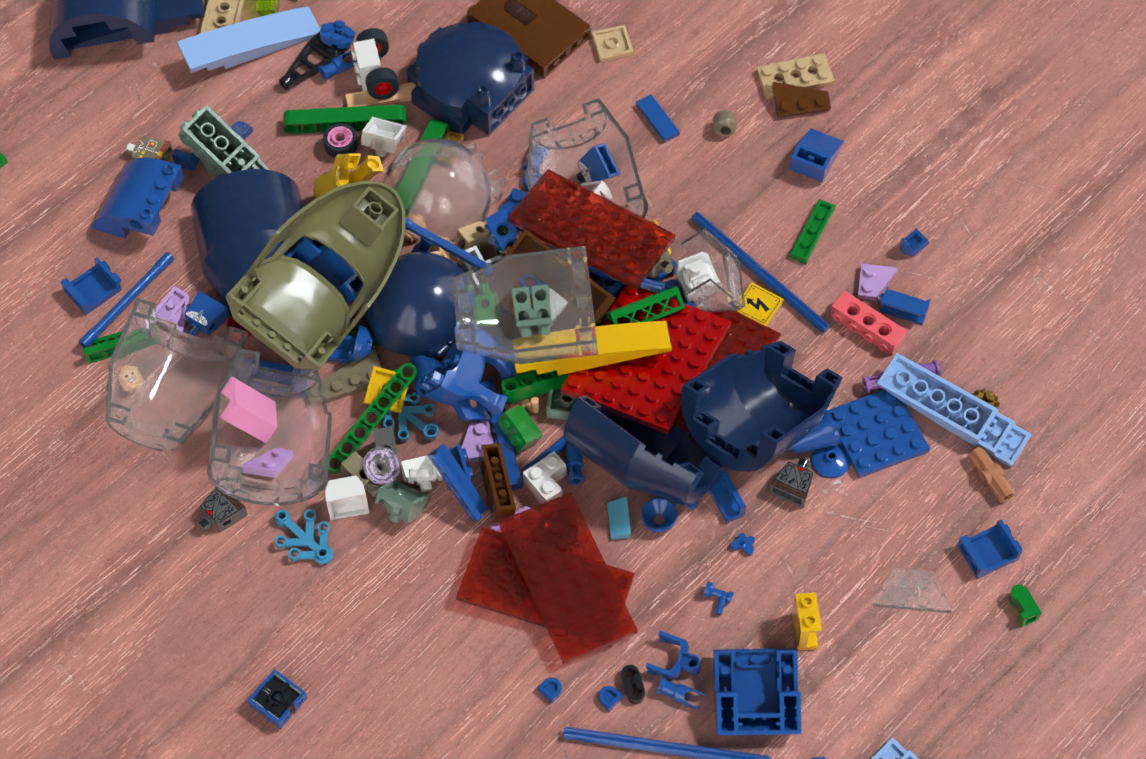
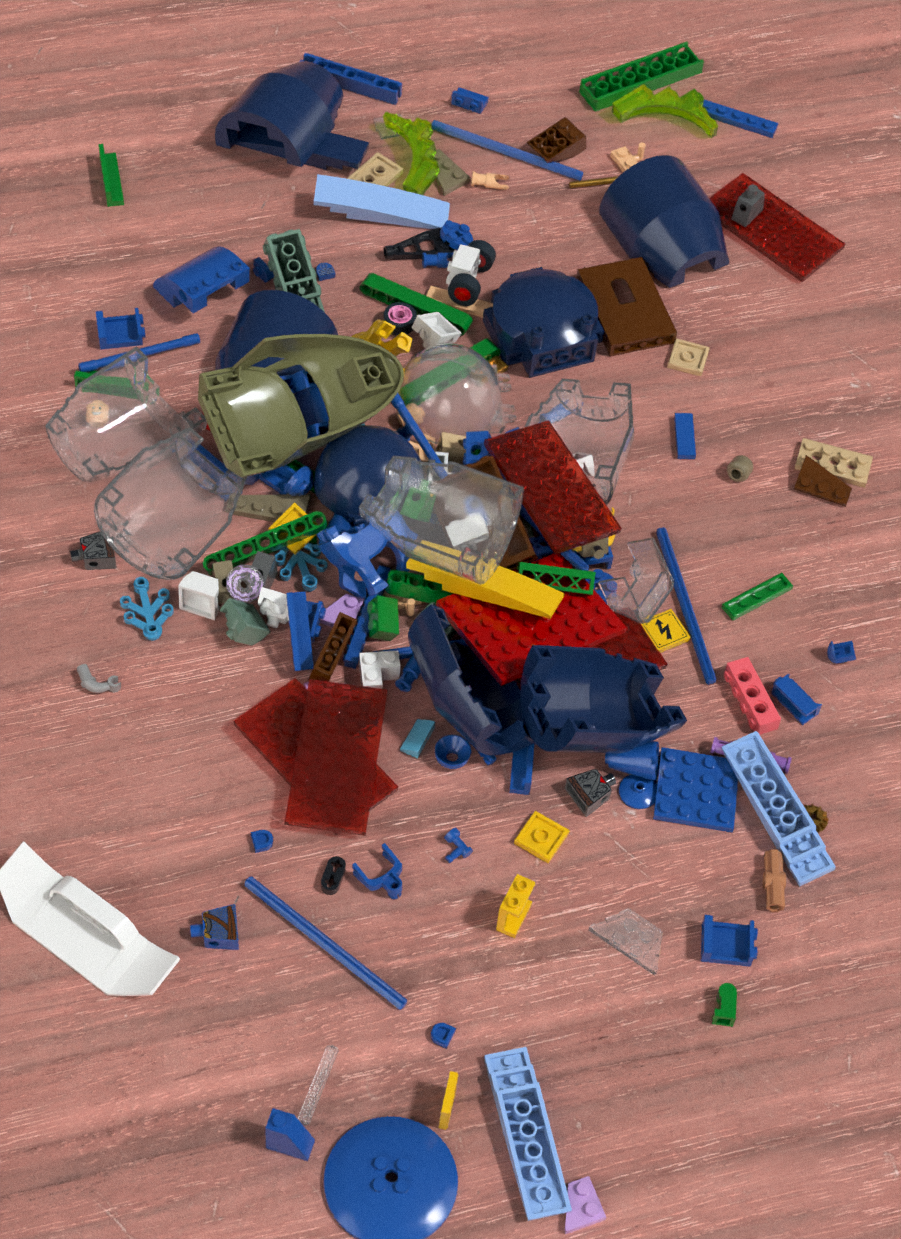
camera: 25 degrees right, 5 degrees down
dark tan torso [126,137,173,162] -> none
lavender wing [152,286,190,335] -> none
blue torso [185,291,230,338] -> none
bright pink slope [220,376,278,443] -> none
lavender wing [241,448,294,478] -> none
piece [247,669,308,729] -> none
sand green hips [511,284,552,338] -> none
blue torso [576,143,620,183] -> none
blue tile [598,686,623,712] -> none
blue piece [656,677,706,710] -> none
white brick [674,252,723,303] -> none
blue slope [713,648,802,735] -> none
blue piece [731,533,755,556] -> none
blue slope [789,128,844,183] -> none
lavender wing [857,263,897,301] -> none
none -> light grey piece [77,664,121,693]
none -> yellow tile [514,811,570,864]

